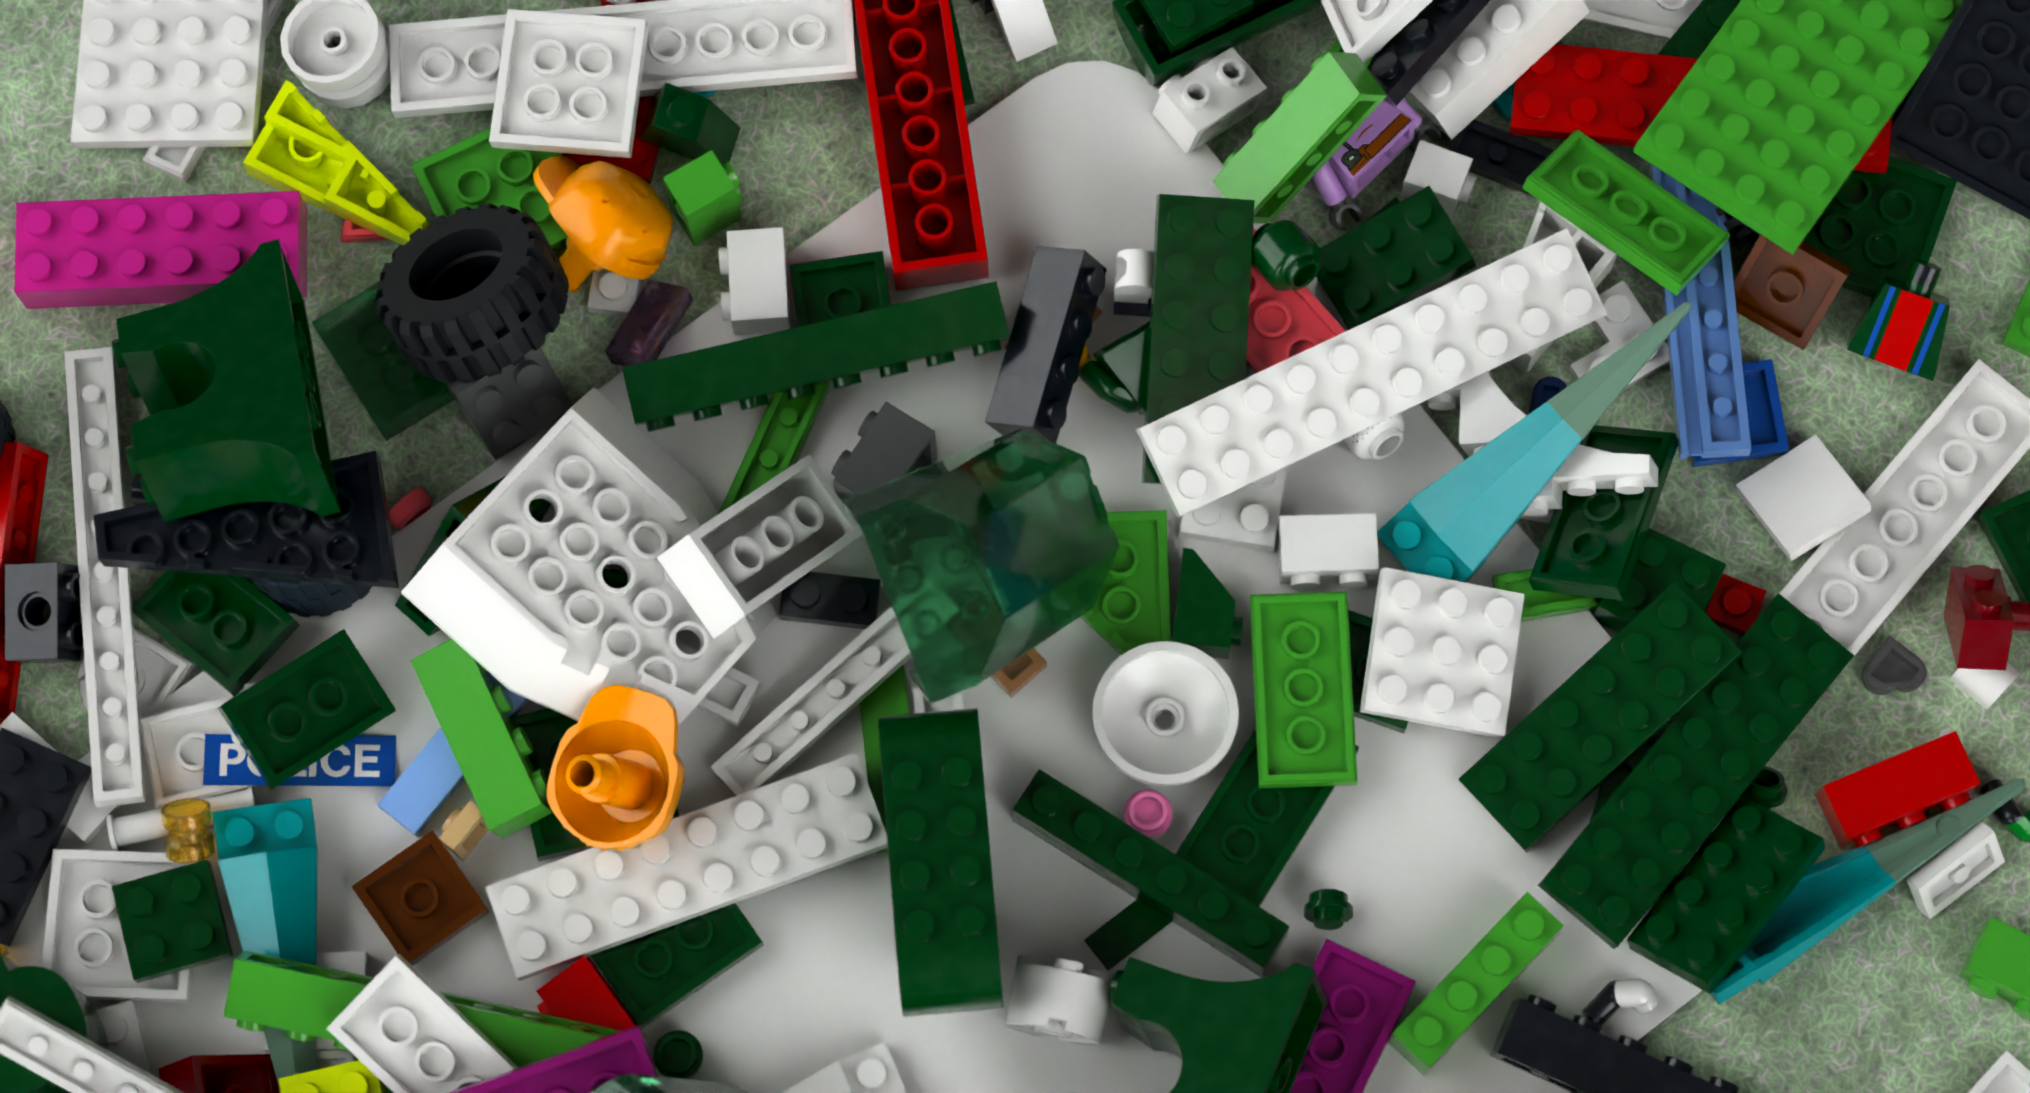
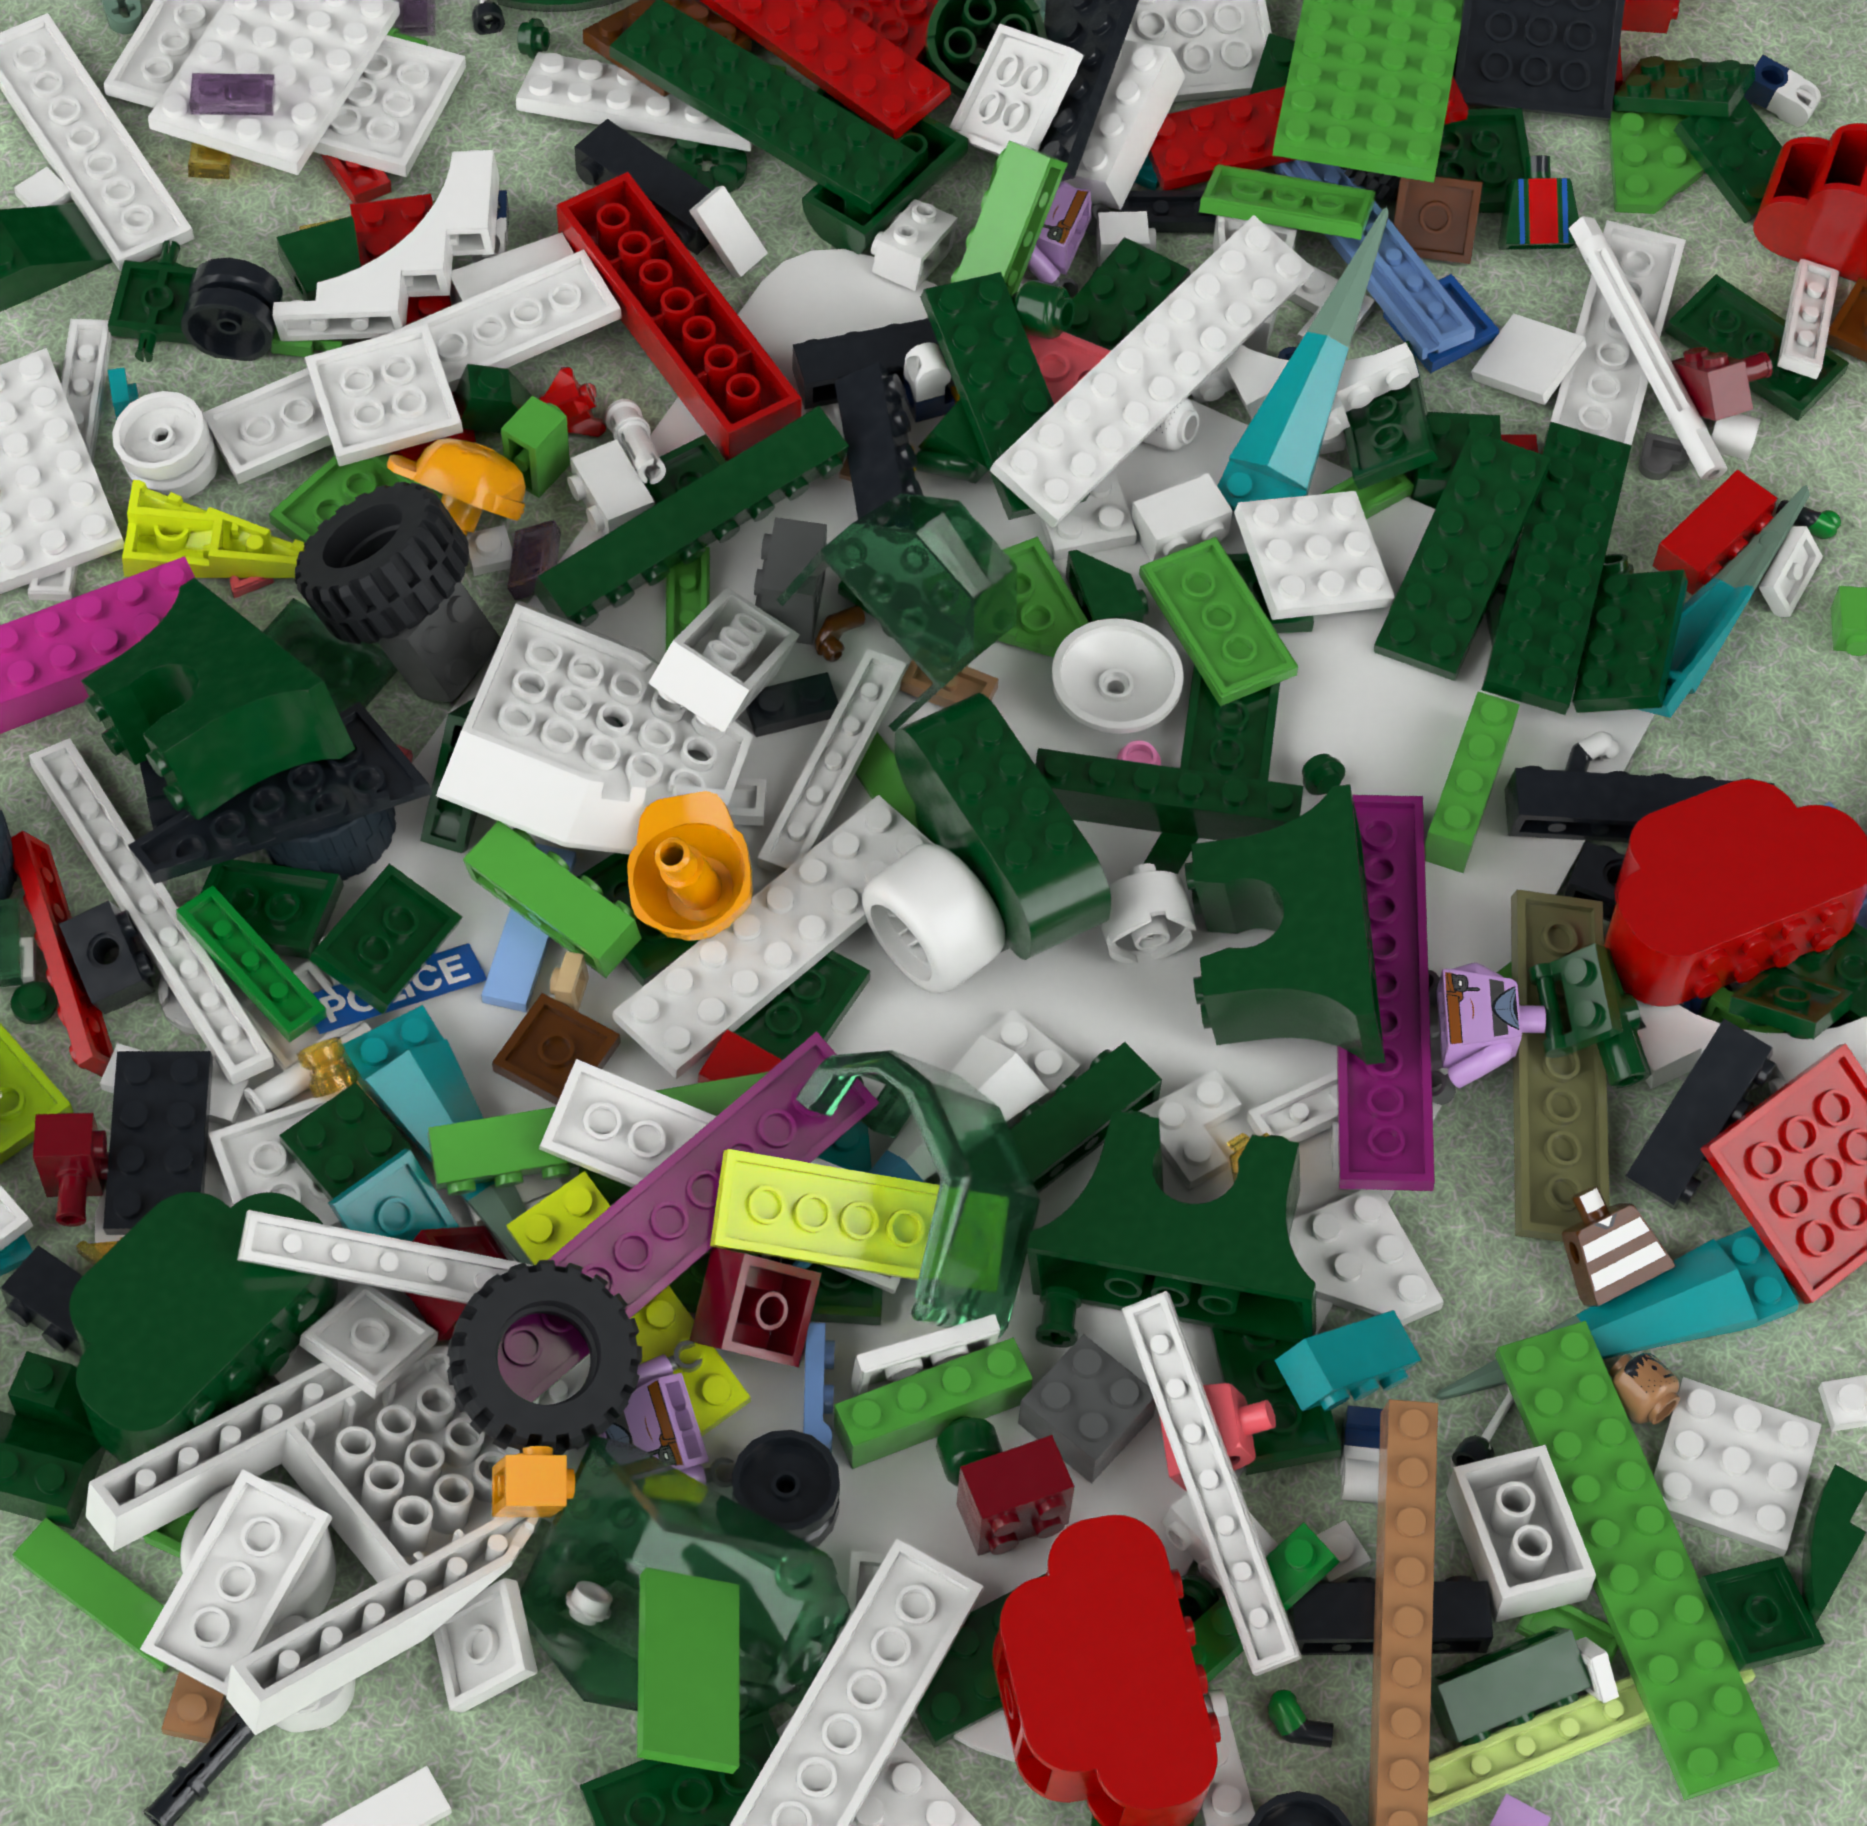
camera: 30 degrees left, 15 degrees down
none -> green plate [176,885,327,1043]
none -> teal plate [328,1149,459,1241]
none -> red rock [539,367,607,437]
none -> white pin [604,399,666,484]
none -> black brick [792,317,953,409]
none -> white wheel [862,843,1006,994]
none -> white piece [1568,216,1728,480]

